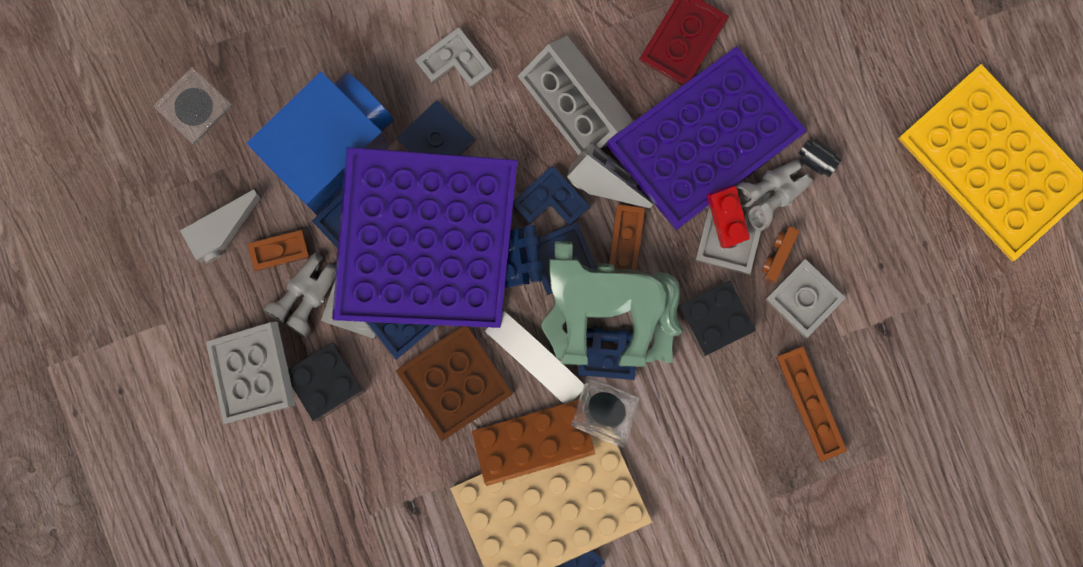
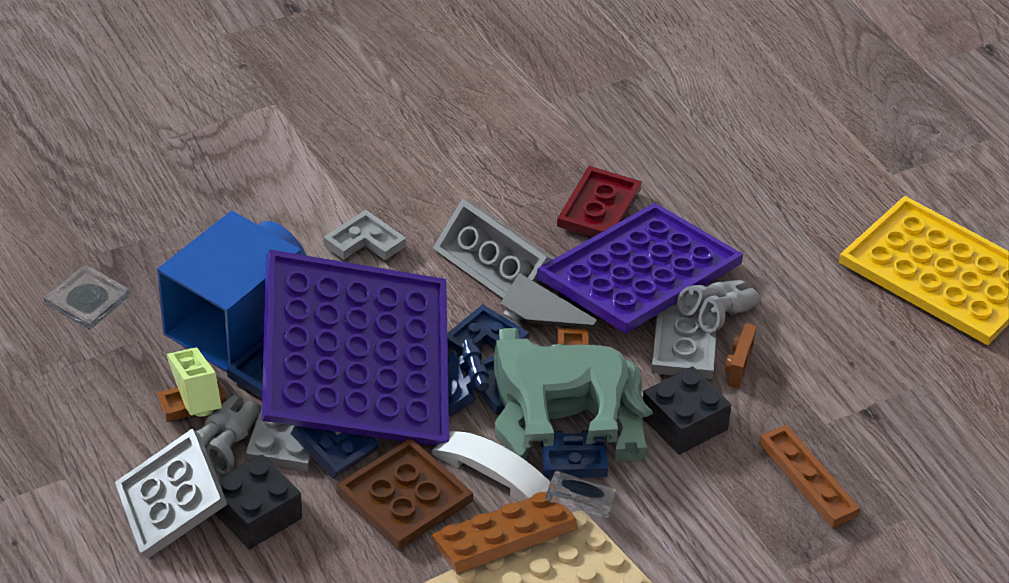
camera: 10 degrees left, 40 degrees down
light grey slope [180,189,261,264] -> none
red plate [706,185,750,249] -> none
light grey plate [765,259,846,339] -> none
black brick [798,138,842,177] -> none
none -> yellowish green slope [167,347,222,417]

